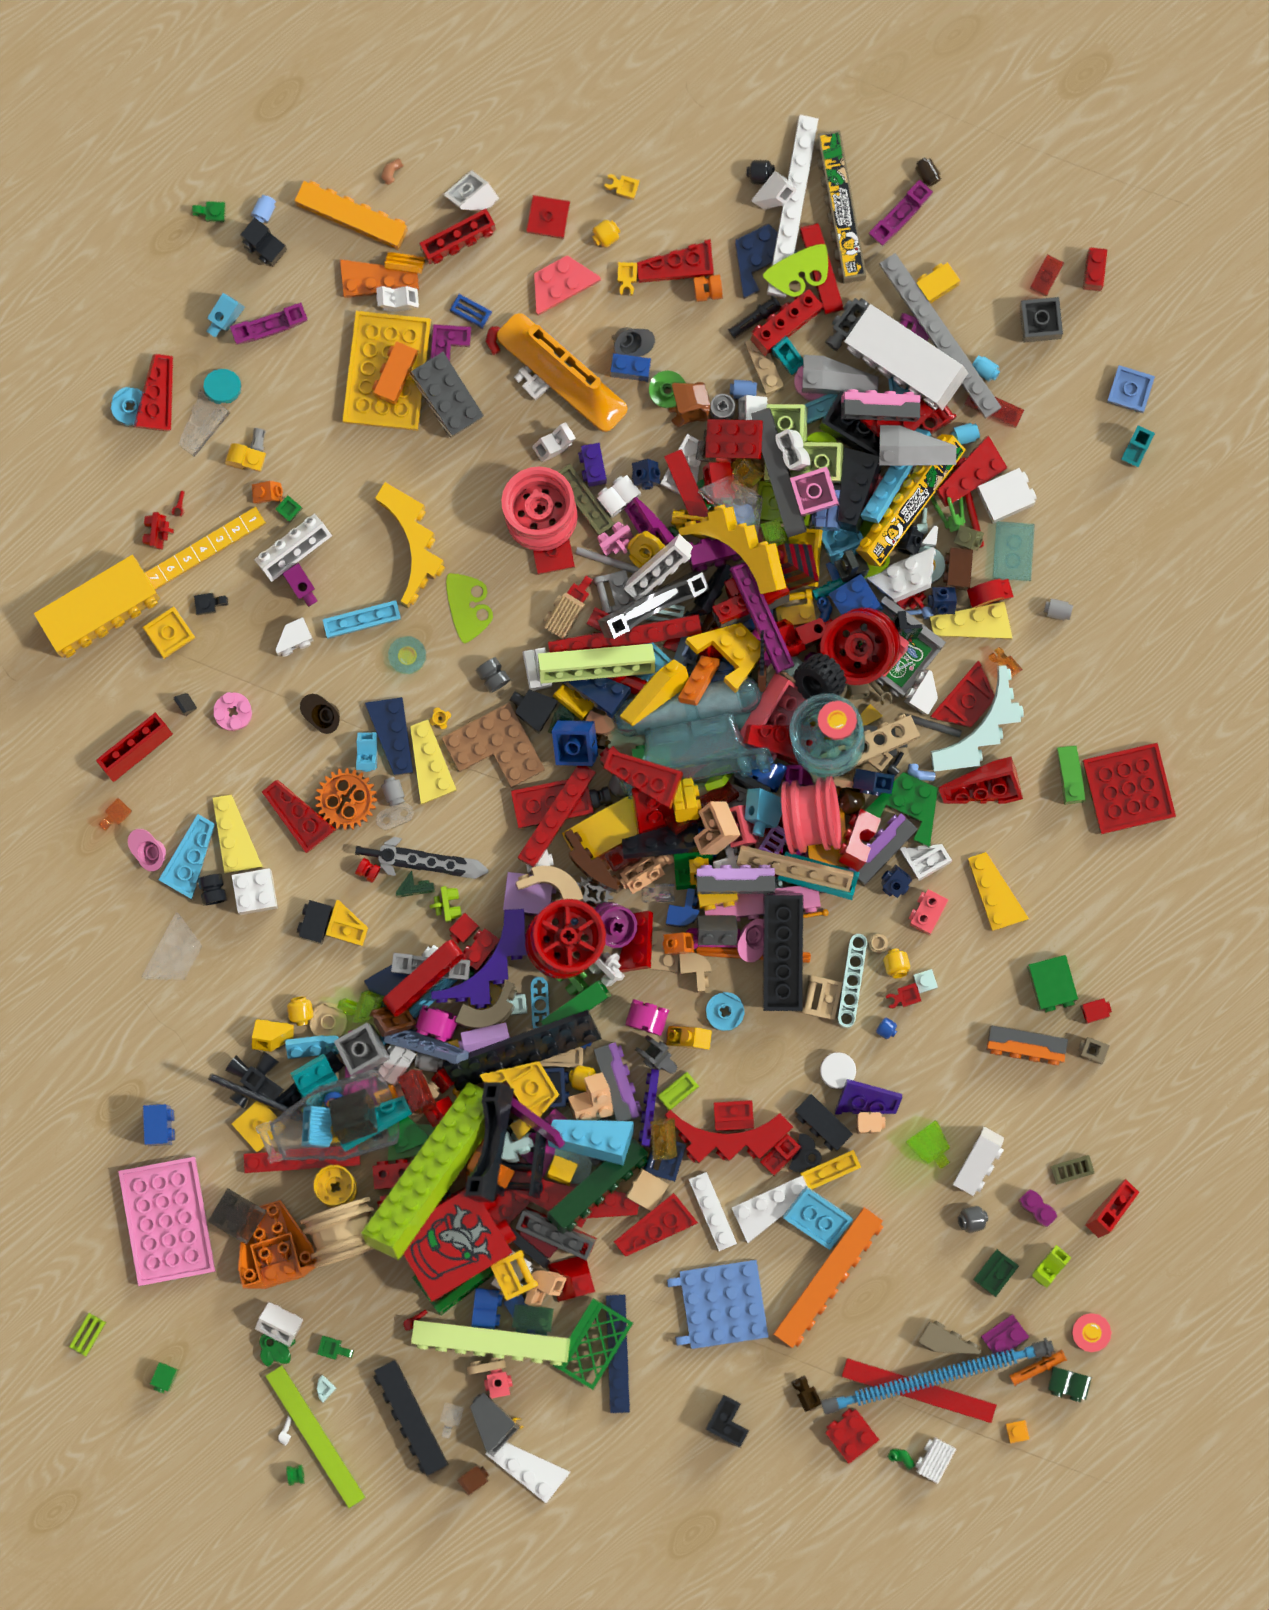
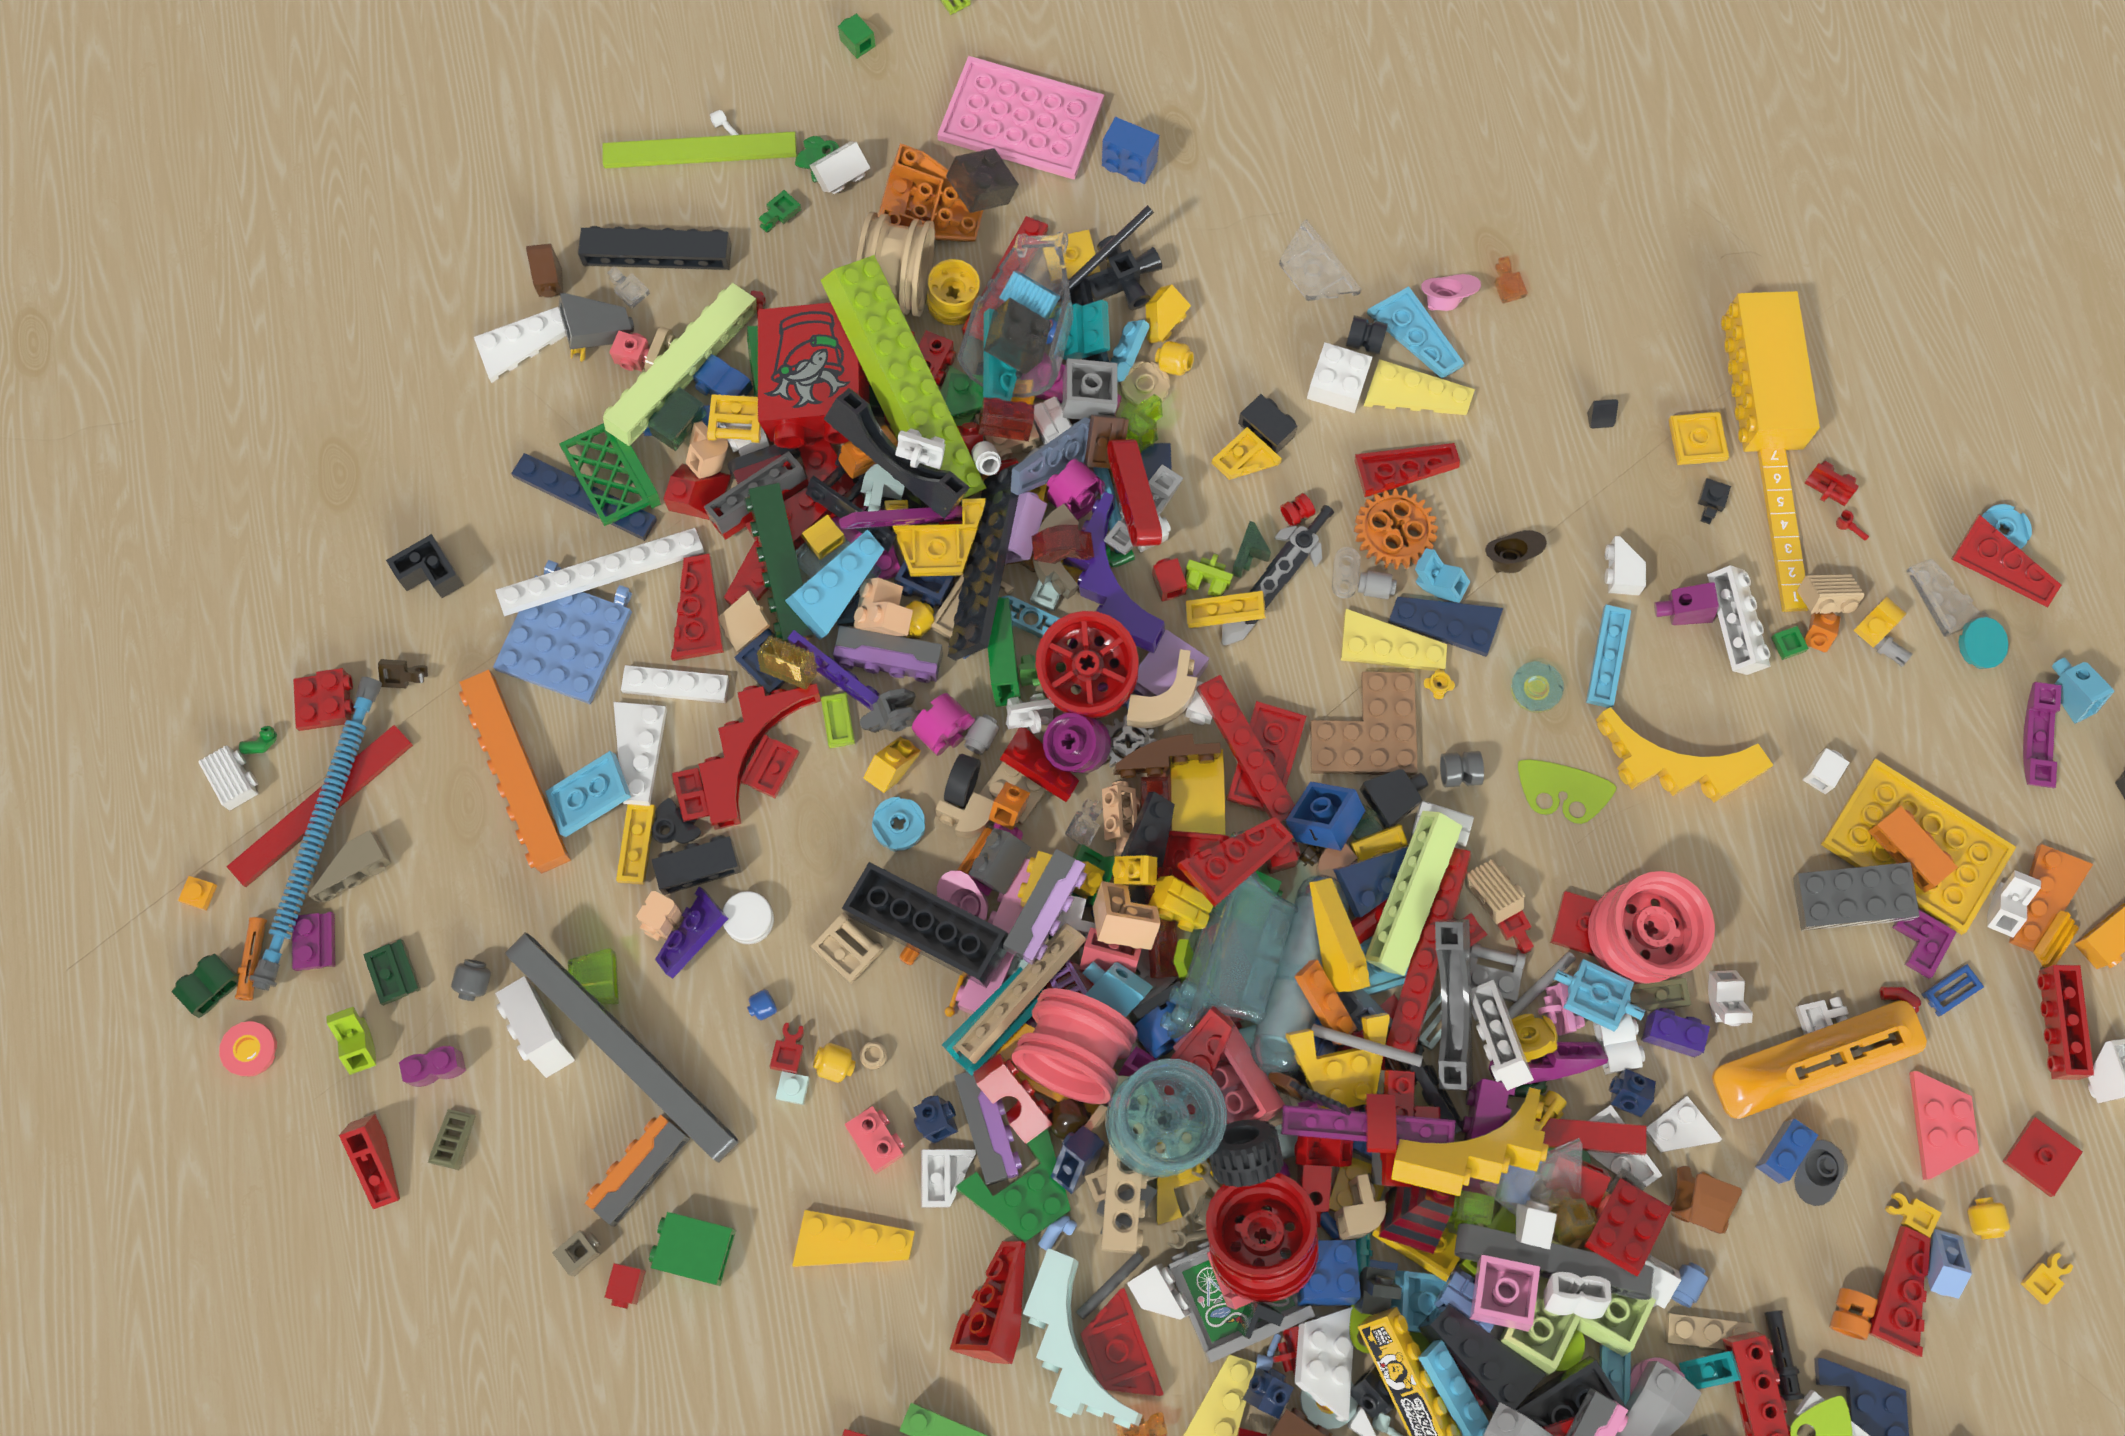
camera: 115 degrees right, 10 degrees down
red brick [96,712,173,782] -> none
bright pink plate [214,692,252,731] -> none
green wheel [286,1465,305,1486] -> none
light aqua tile [317,1375,336,1402] -> none
red brick [462,928,500,972] -> none
black wheel [589,786,612,809] -> none
bright green dish [649,371,685,408] -> none
blue brick [666,888,699,928] -> none
light grey wheel [710,394,735,420] -> none
coral tile [818,701,857,740] -> none
light aqua beam [837,934,867,1028] -> none
black hand [887,751,904,776] -> none
none -> white plate [495,528,704,616]
none -> dark grey beam [505,932,739,1163]
none -> white hips [895,428,946,469]
none -> black tyre [944,754,981,807]
none -> light grey brick [964,714,999,755]
none -> white brick [971,441,1001,475]
none -> clear red brick [1031,525,1094,564]
none -> yellow slope [1112,855,1157,885]
none -> yellow plate [1186,591,1266,628]
none -> light grey bar [1312,1024,1423,1067]
none -> tan brick [1334,1174,1386,1240]
none -> red slope [1365,1093,1396,1154]
none -> white slope [1516,1200,1557,1249]
none -> medium azure plate [1553,959,1645,1032]
none -> white wing [1647,1096,1722,1152]
none -> tan brick [1797,575,1864,614]
none -> white brick [1803,748,1850,794]
none -> light blue slope [1927,1229,1972,1299]

